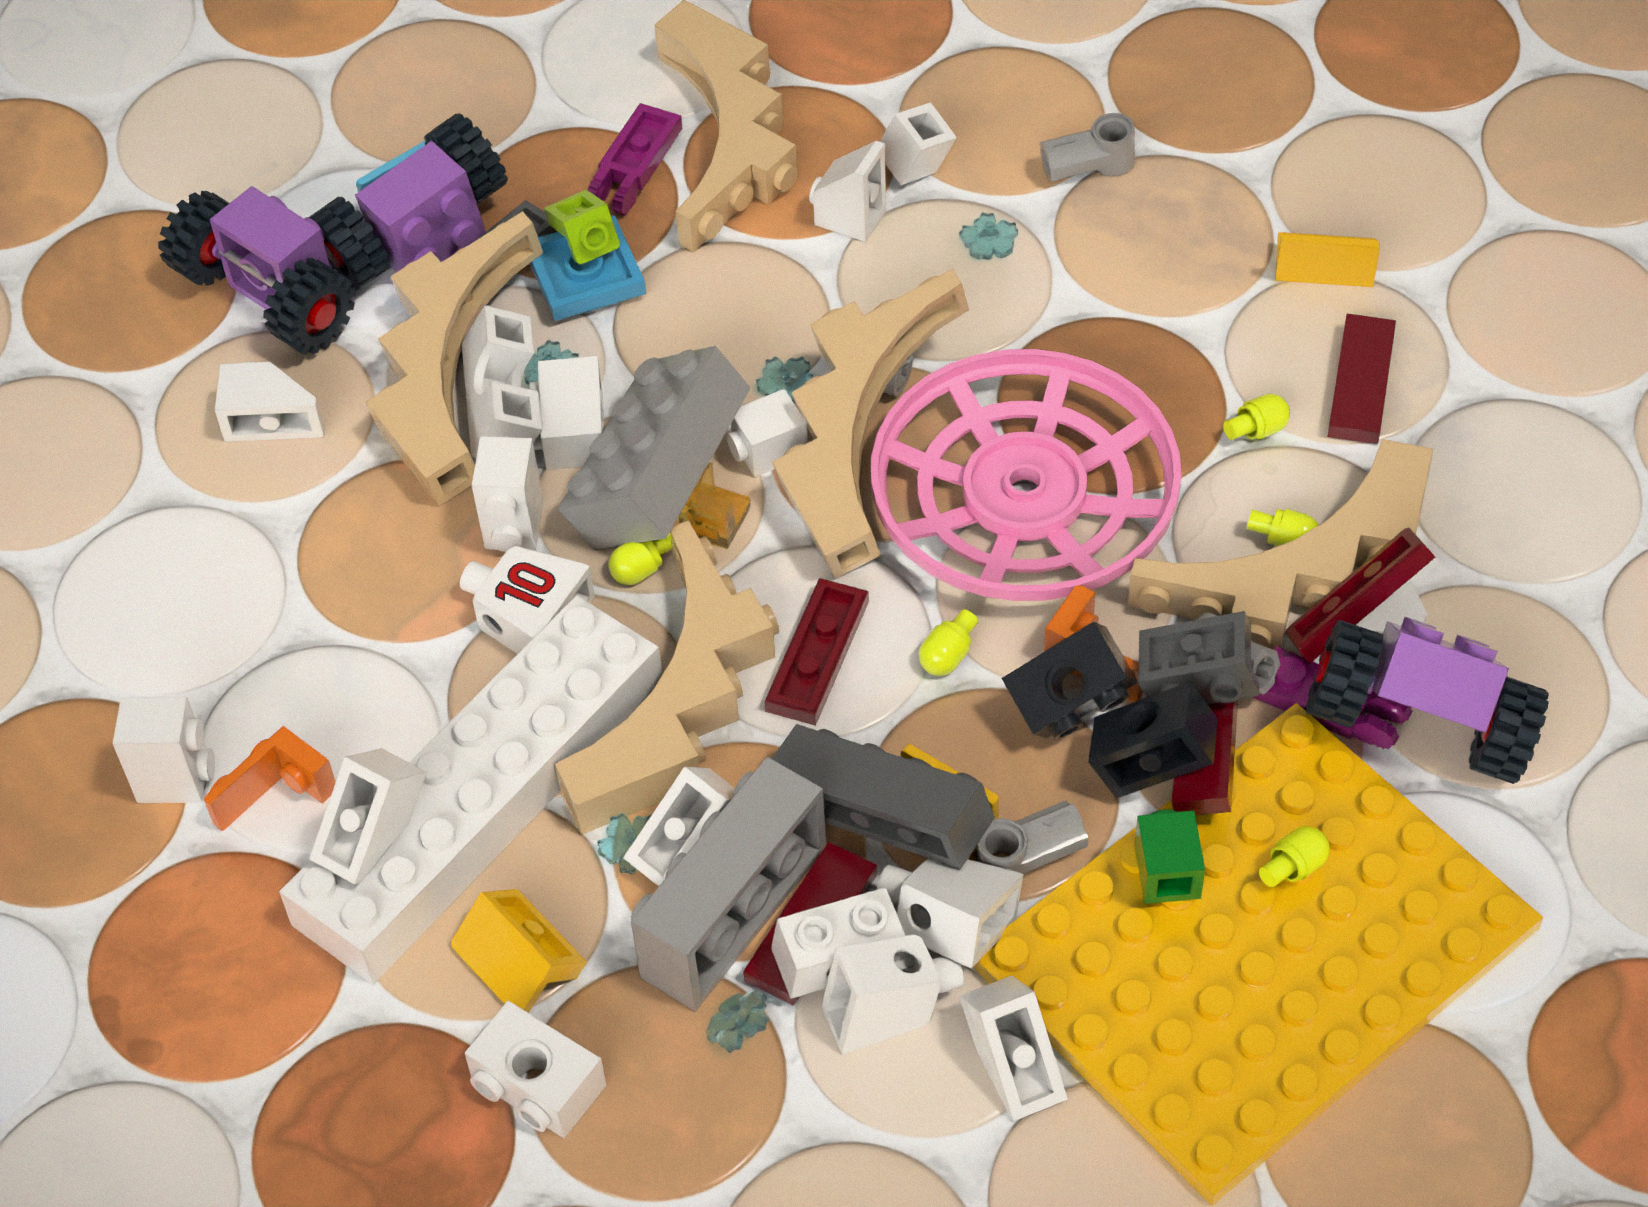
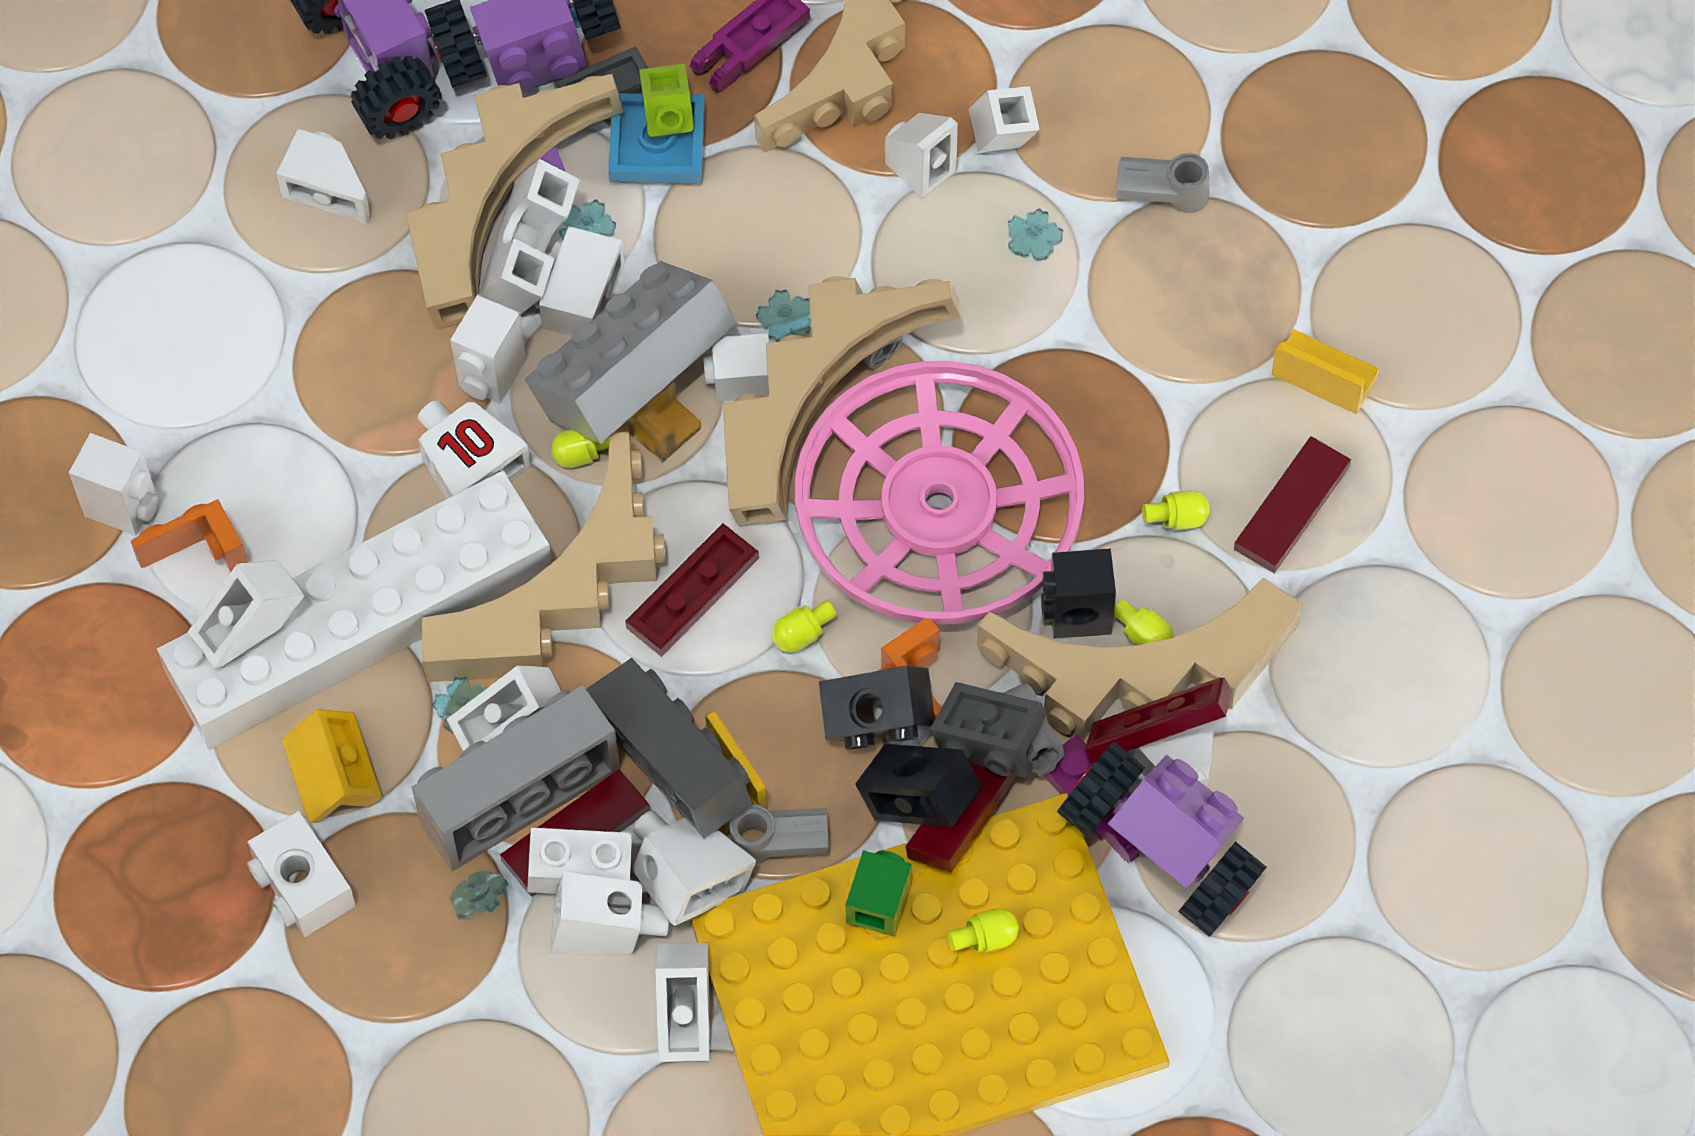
camera: 20 degrees right, 10 degrees up
none -> black brick [1041,548,1116,639]

